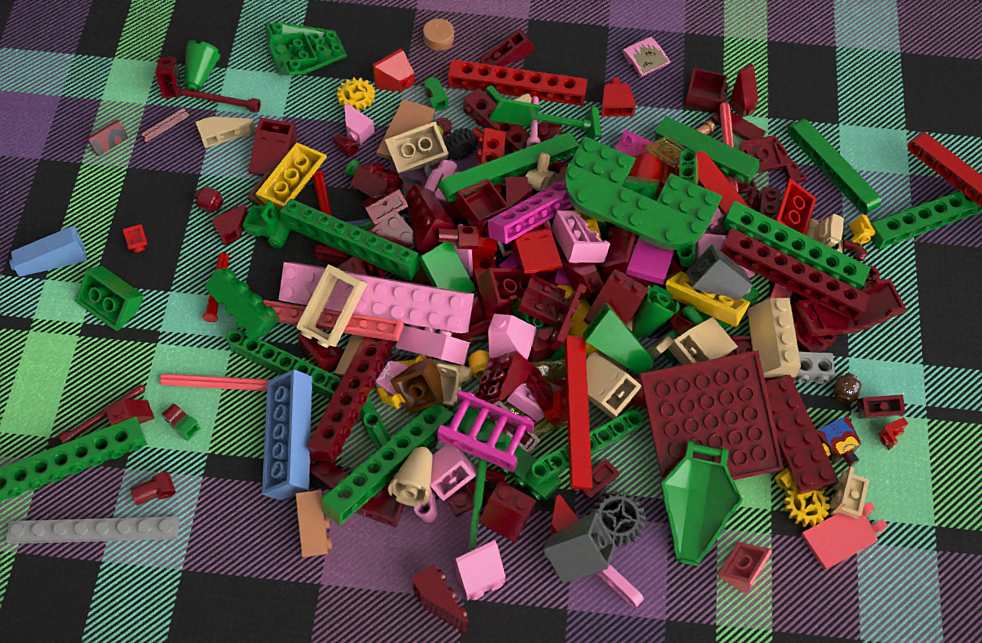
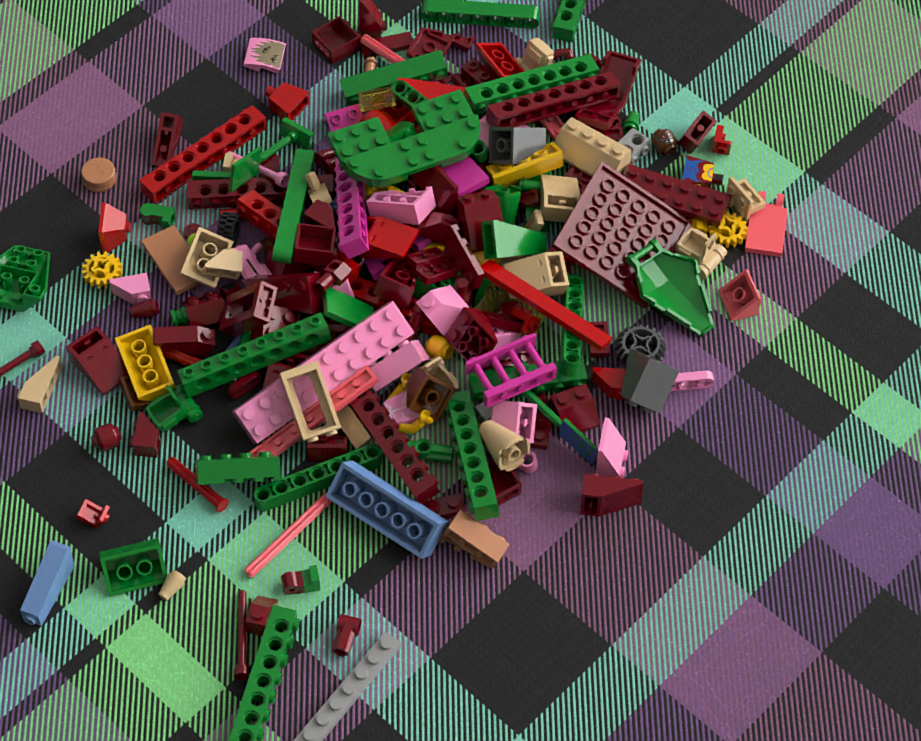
camera: 50 degrees left, 5 degrees down
yellow bracket [849,215,876,244] -> none
none -> dark red slope [153,326,215,357]
none -> tan cone [158,570,186,601]
none -> tan slope [201,248,243,279]
none -> green cone [622,111,639,135]
none -> tan piece [676,227,727,280]

